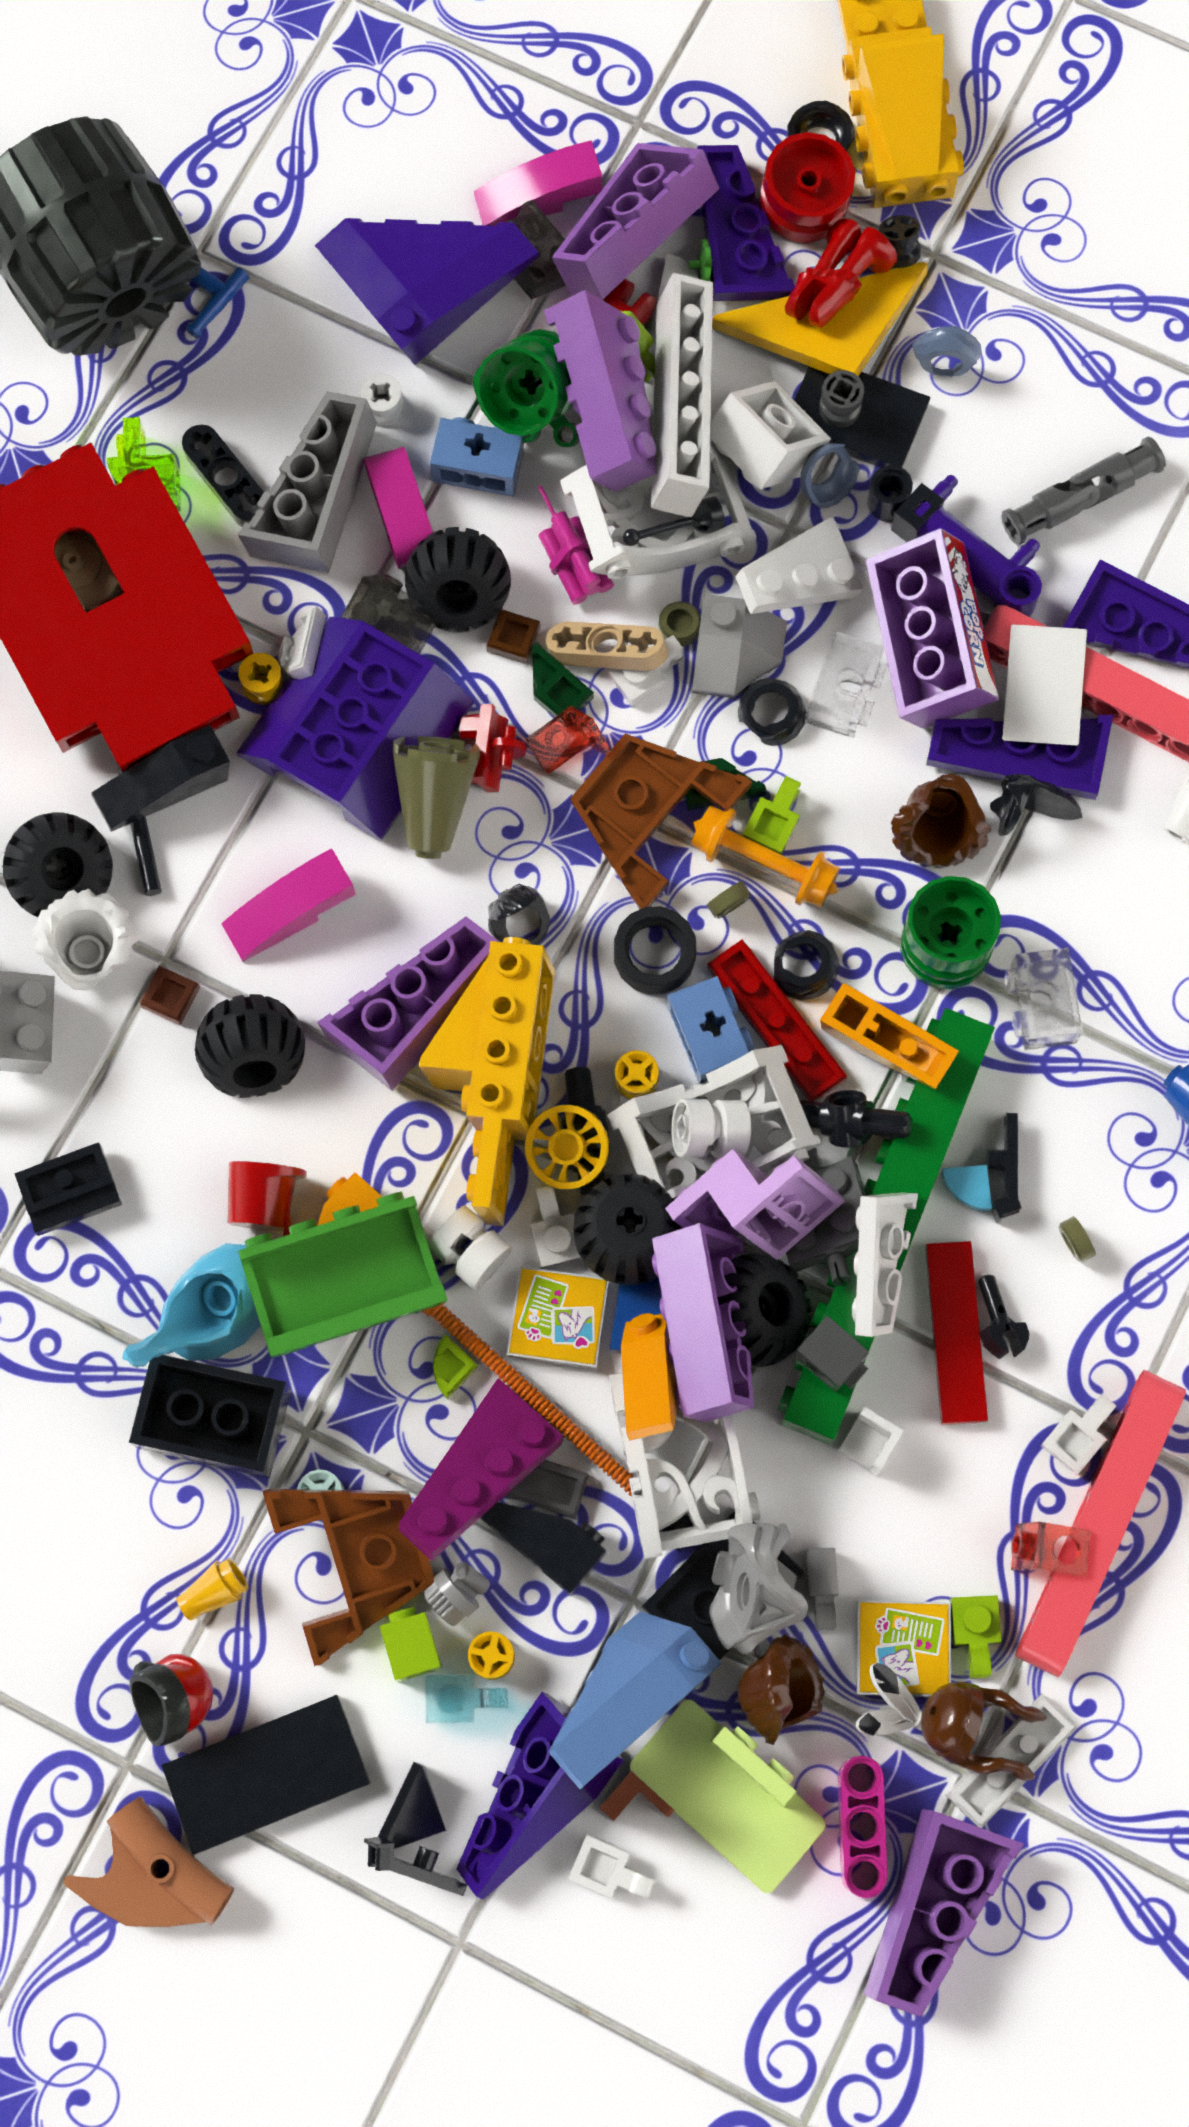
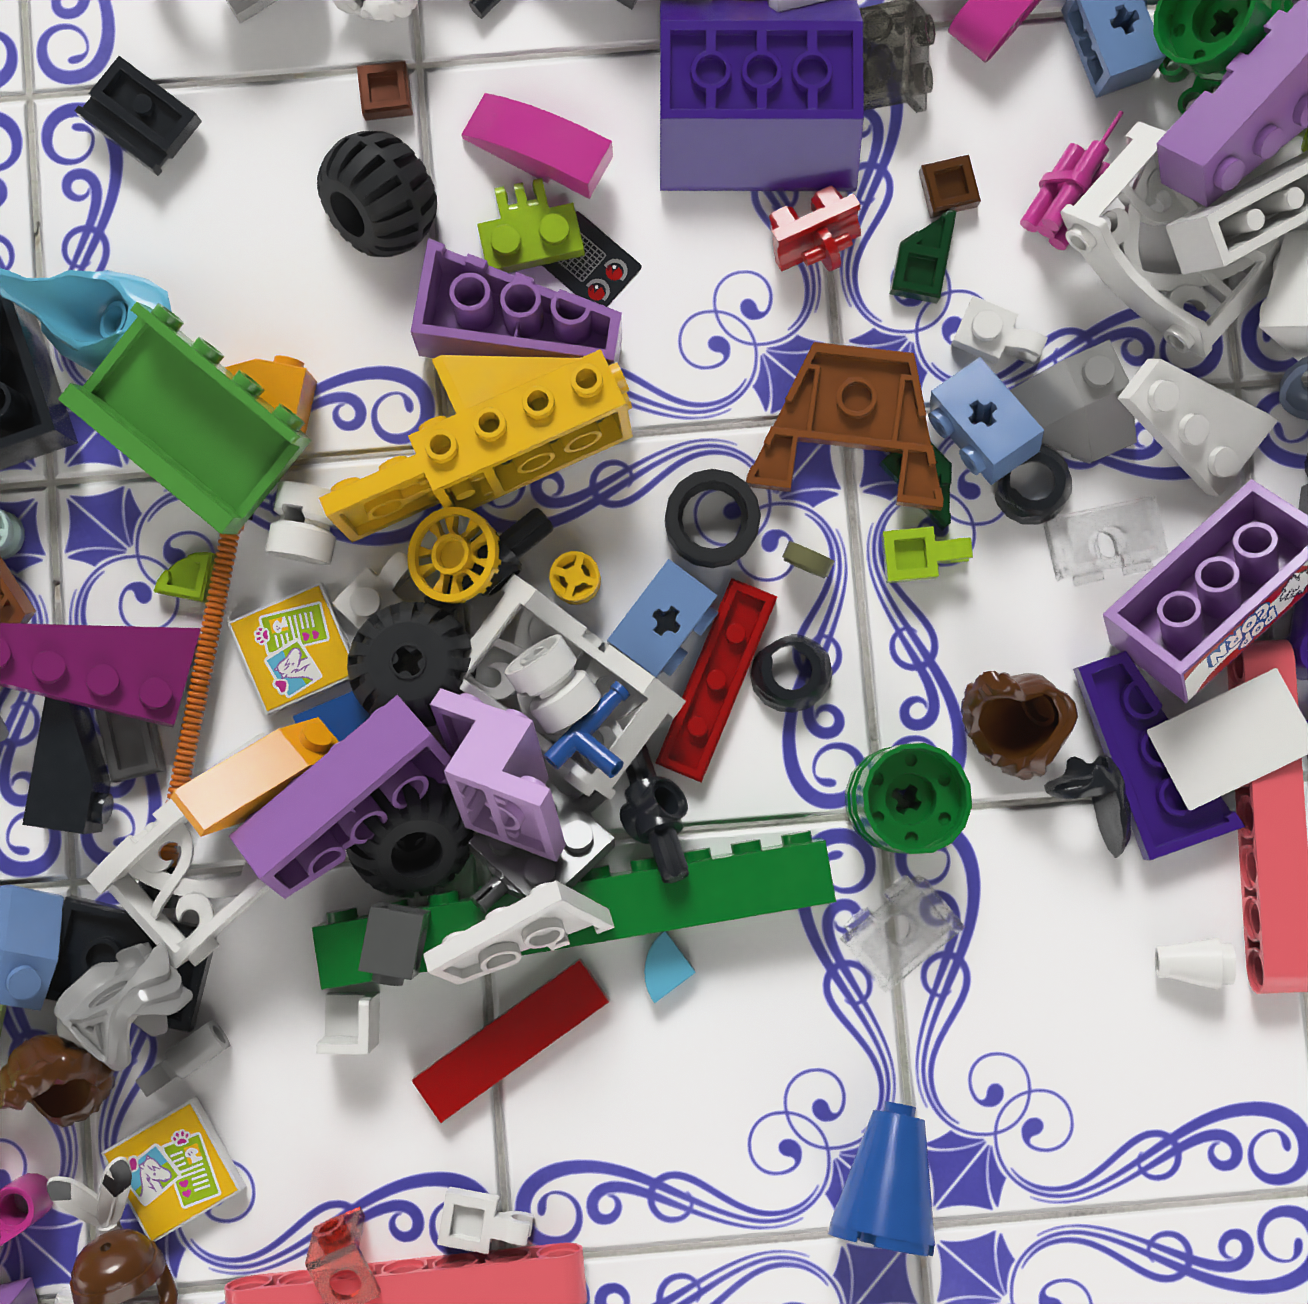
camera: 55 degrees right, 10 degrees up
red hat [227,1161,307,1236] -> none
olive cone [392,736,480,859] -> none
black wheel [405,527,511,632] -> none
black piece [488,883,550,945] -> none
clear red bracket [526,706,612,774] -> none
tan beam [546,621,668,671] -> none
black hinge [623,496,725,546] -> none
olive tile [658,601,701,647] -> none
light orange piece [691,806,840,908] -> none
light orange slope [820,982,959,1090] -> none
lime plate [950,1595,1002,1679] -> none
black bar [978,1274,1030,1359] -> none
black piece [986,1113,1022,1224] -> none
olive tile [1058,1216,1096,1263] -> none
none -> lime hinge [477,178,585,273]
none -> black sticker [541,211,642,307]
none -> blue piece [543,681,630,778]
none -> medium blue brick [928,357,1044,485]

